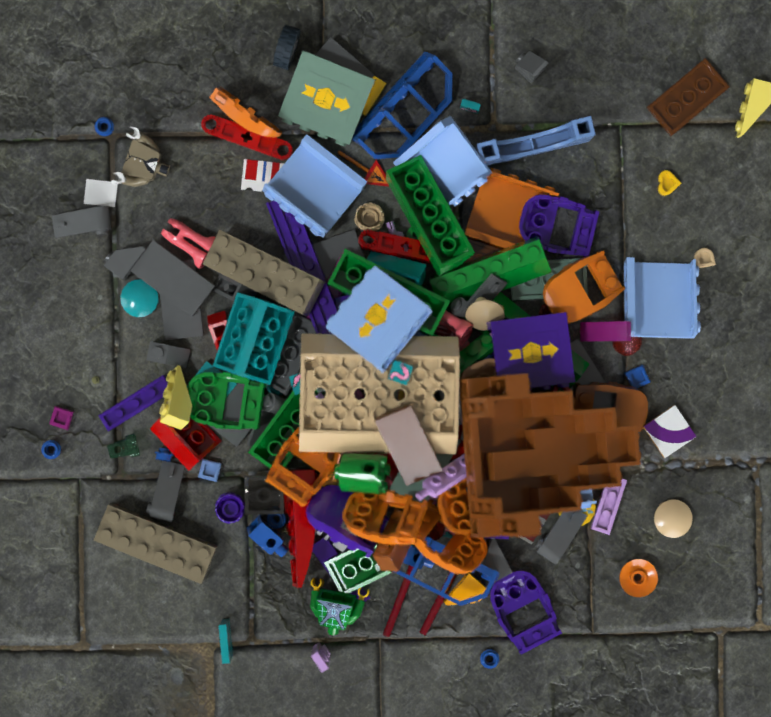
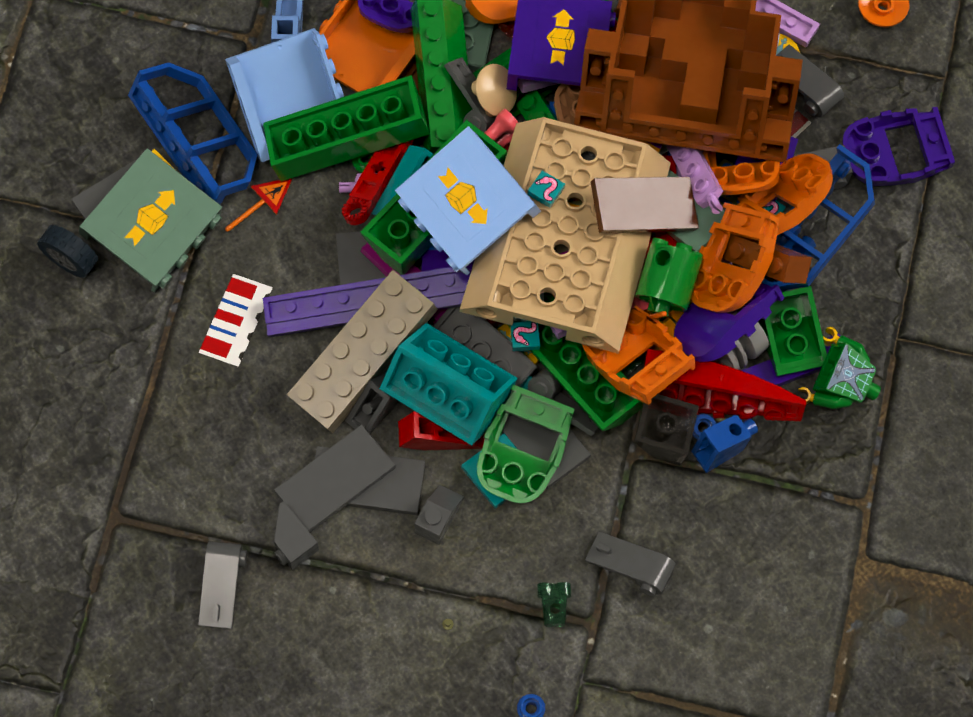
camera: 75 degrees left, 20 degrees down
magenta tile [49,406,74,430] -> none
white sticker [84,179,118,207] -> none
dark tan brick [93,503,218,584] -> none
blue plate [95,117,114,137] -> none
dark purple tile [98,375,168,432] -> none
dark tan torso [111,126,170,187] -> none
teal dish [120,279,159,317] -> none
red slope [150,417,221,471] -> none
blue plate [155,448,174,461] -> none
light yellow slope [159,365,192,430] -> none
coral piece [161,218,216,269] -> none
medium blue tile [198,459,222,482] -> none
red piece [201,114,293,161] -> none
orange slope [209,86,282,137] -> none
dark purple hair [215,492,245,524] -> none
teal tile [219,618,233,664] -> none
light blue panel [262,134,367,238] -> none
lavender plate [311,642,331,672] -> none
tan hair [354,202,384,231] -> none
dark red bar [382,565,413,637] -> none
dark red bar [419,572,457,636] -> none
light orange slope [444,572,486,606] -> none
teal tile [459,99,481,114] -> none
blue plate [480,649,499,669] -> none

